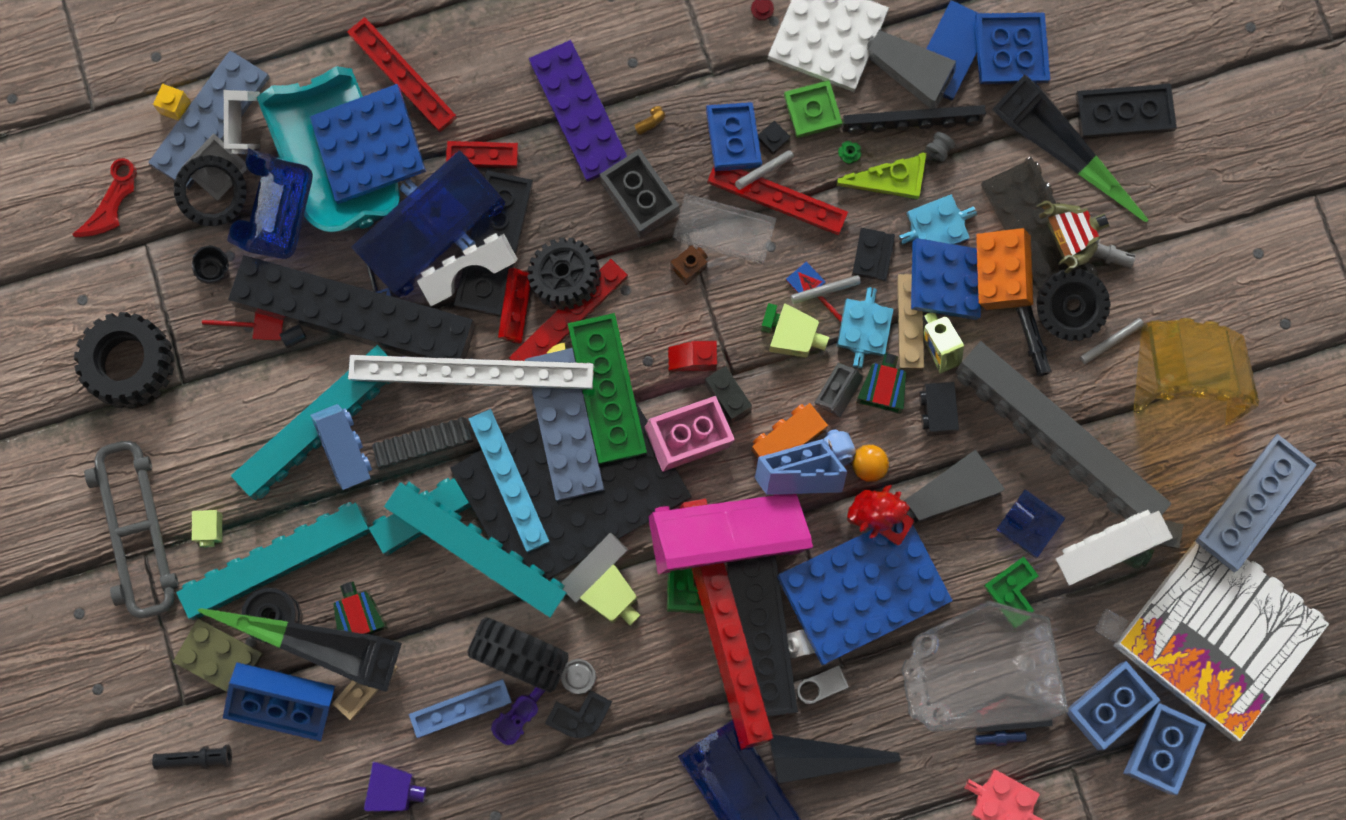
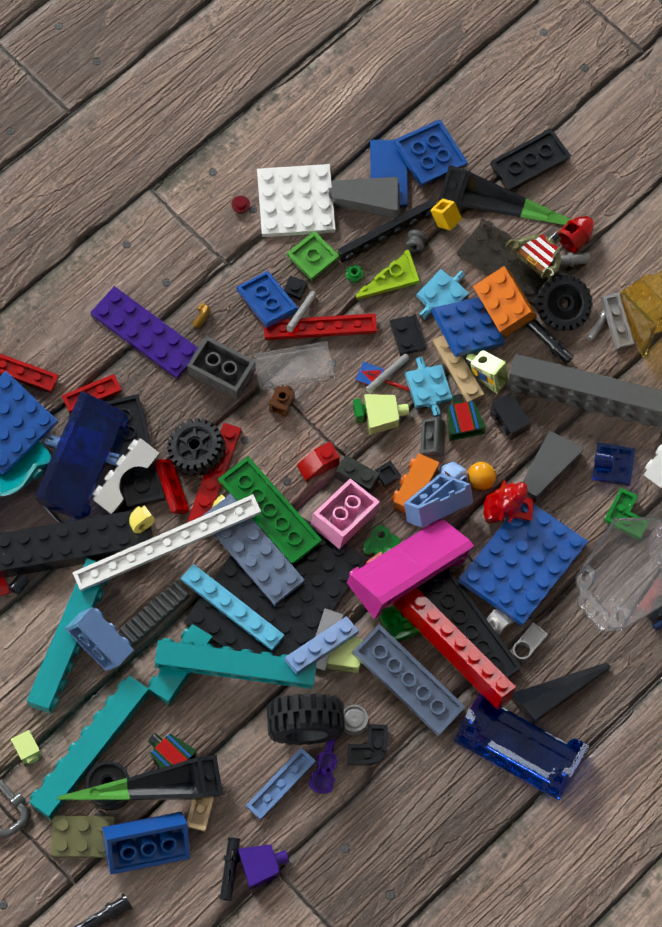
camera: 30 degrees left, 10 degrees down
none -> light yellow piece [129,505,156,534]
none -> black pin [219,837,241,901]
none -> medium blue plate [284,616,359,675]
none -> sand blue plate [351,624,465,736]
none -> green plate [364,525,401,555]
none -> black plate [374,460,401,487]
none -> yellow brick [430,199,462,230]
none -> red helmet [557,216,594,253]
none -> light grey tile [600,293,635,350]

